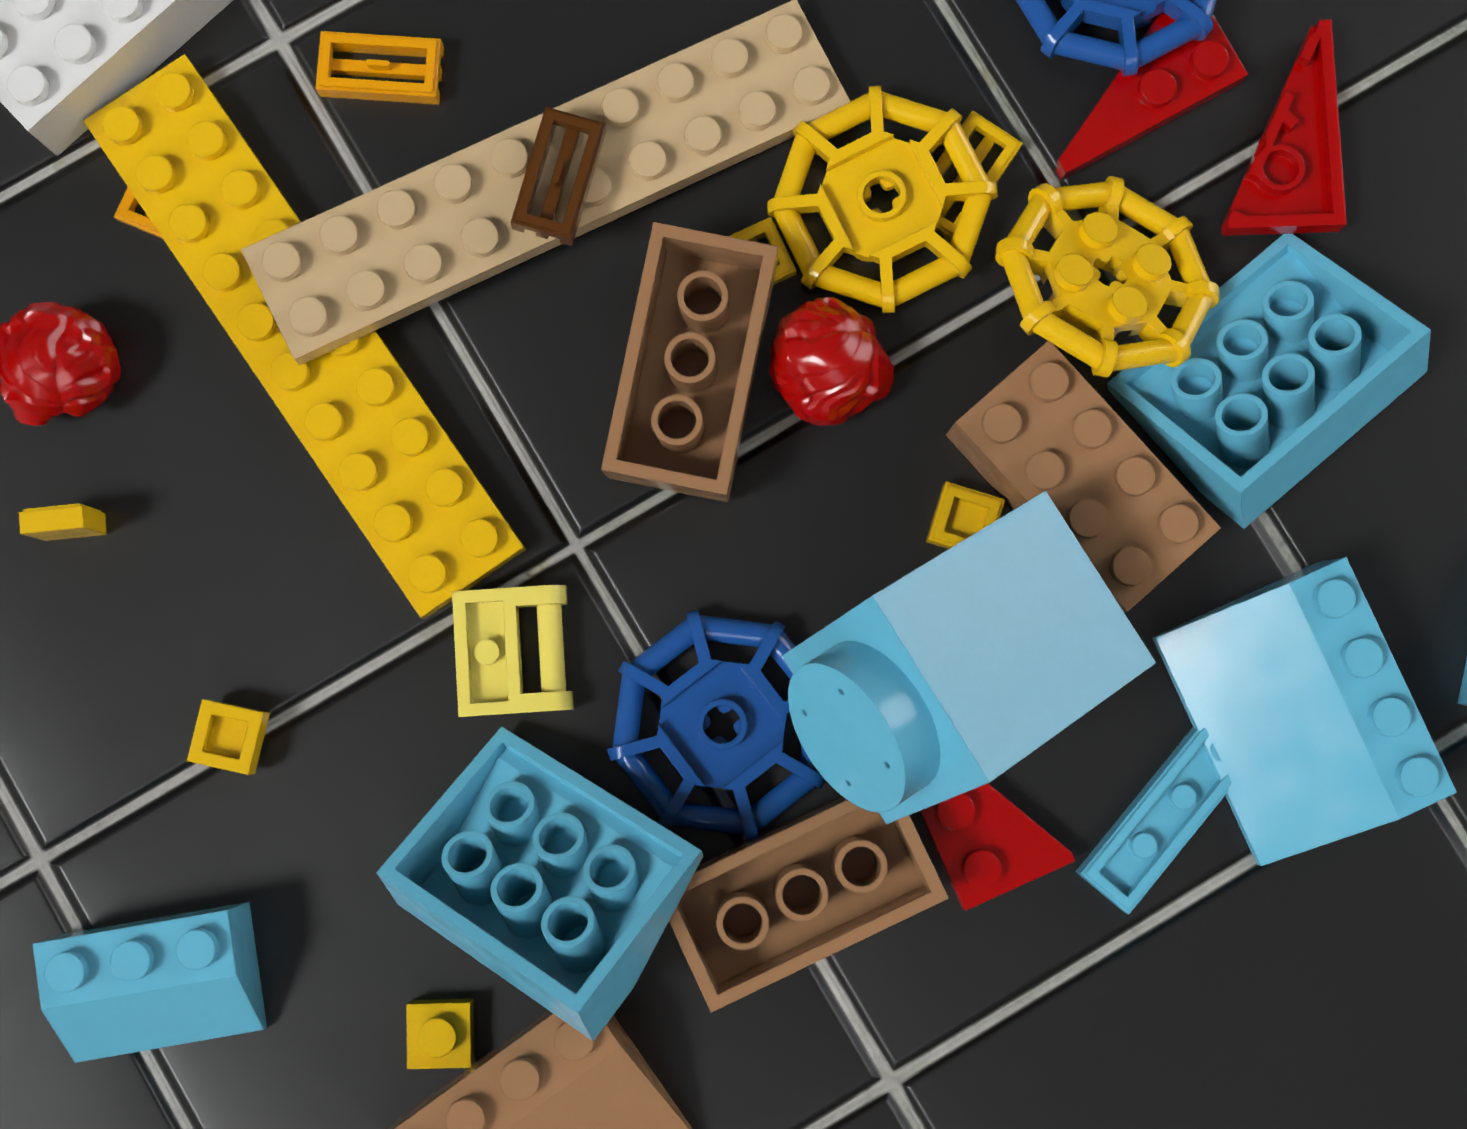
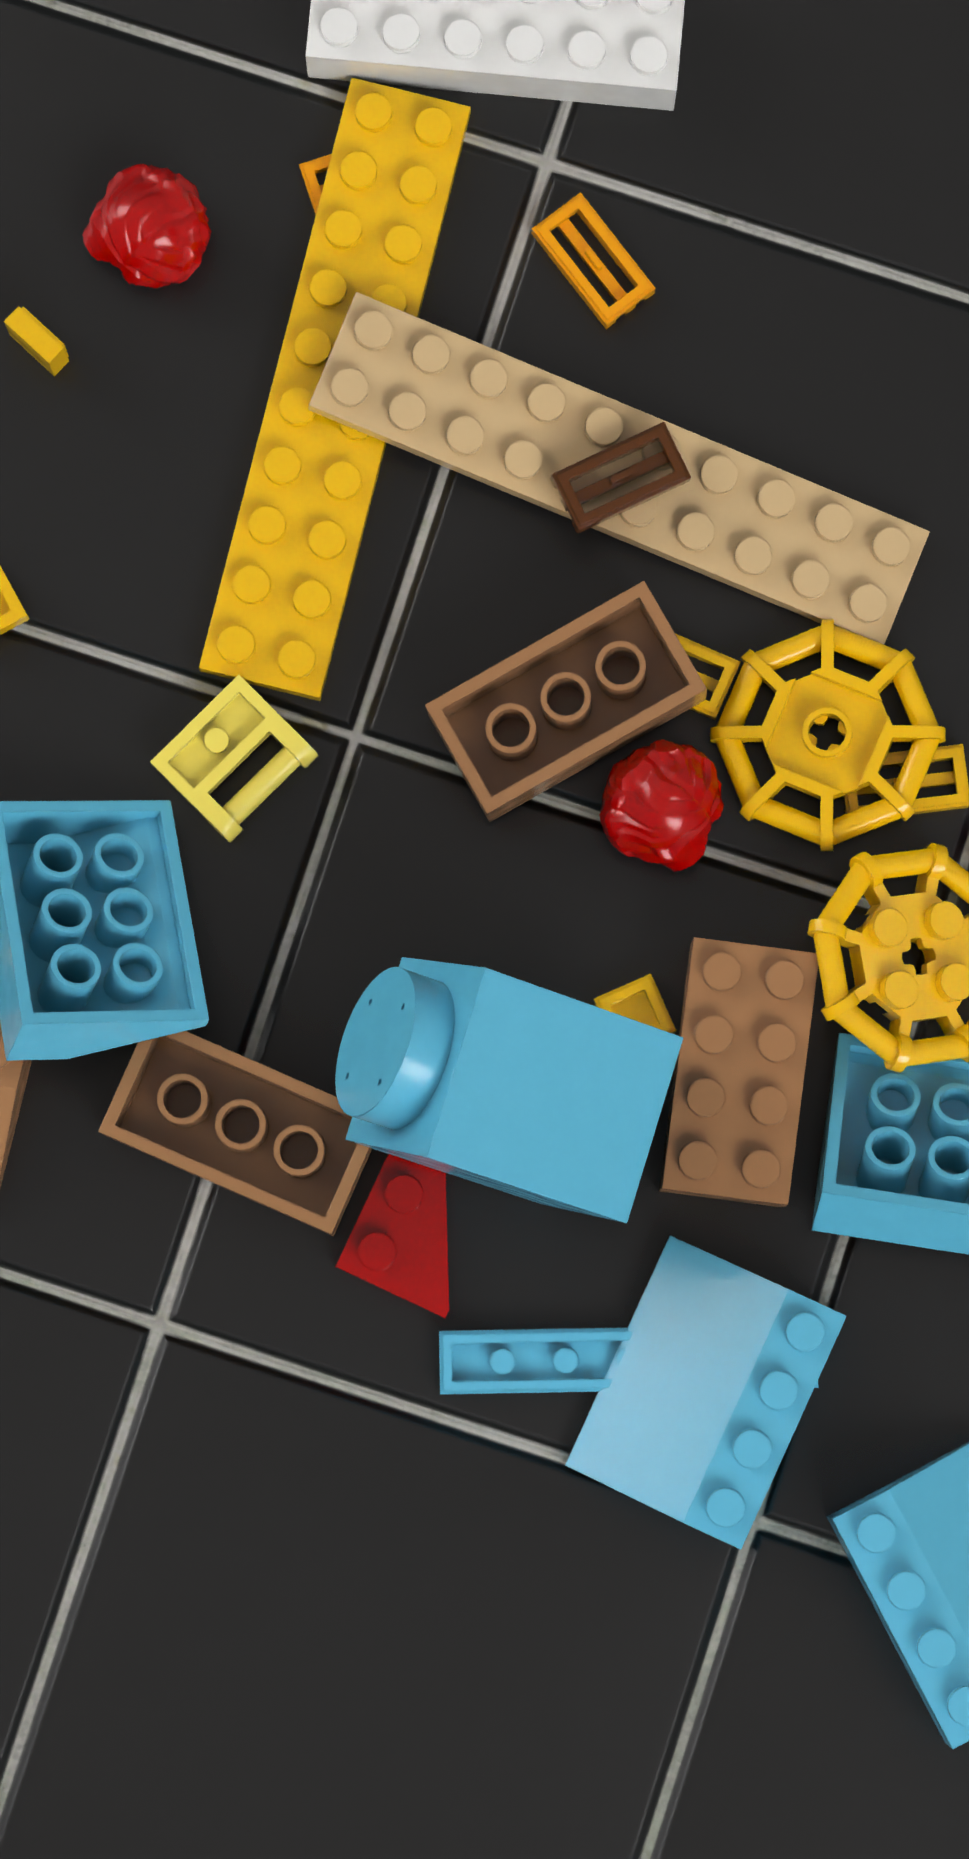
camera: 50 degrees right, 0 degrees up
blue plate [607,610,826,841] -> none

